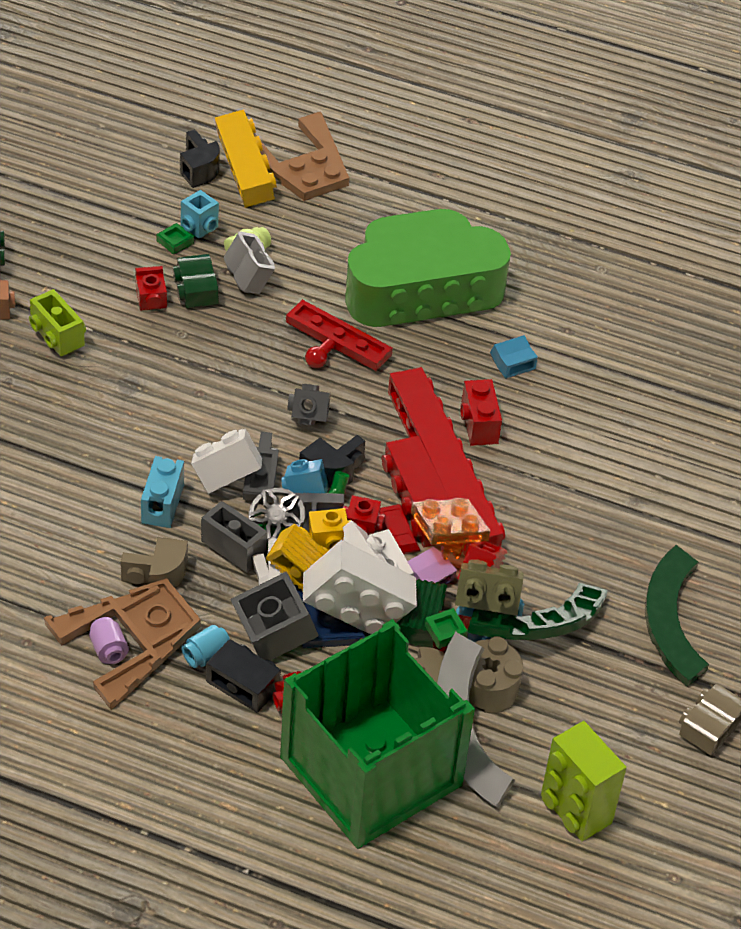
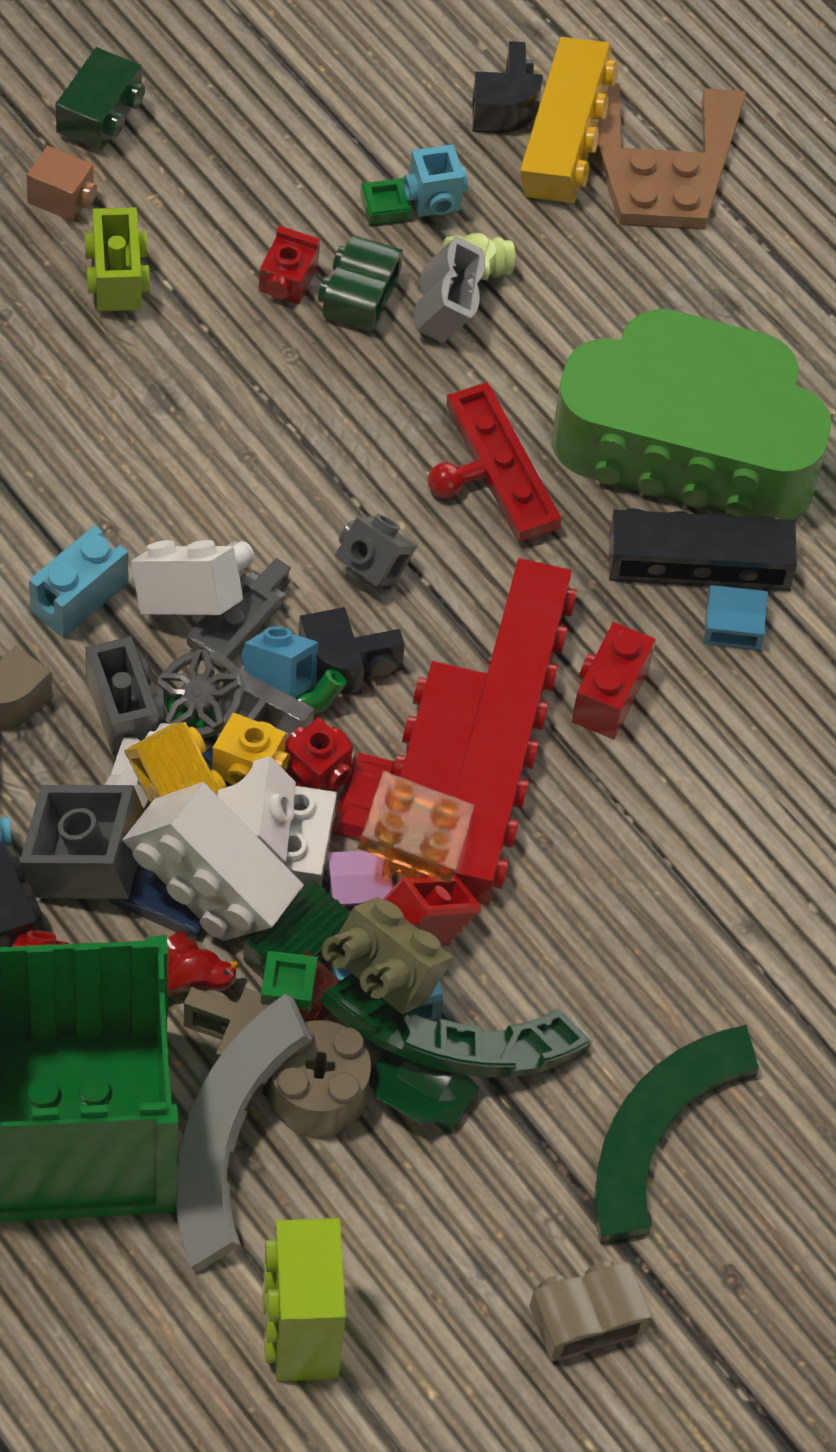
camera: 30 degrees right, 10 degrees up
none -> dark green slope [369,1050,479,1134]
none -> black brick [609,508,797,591]

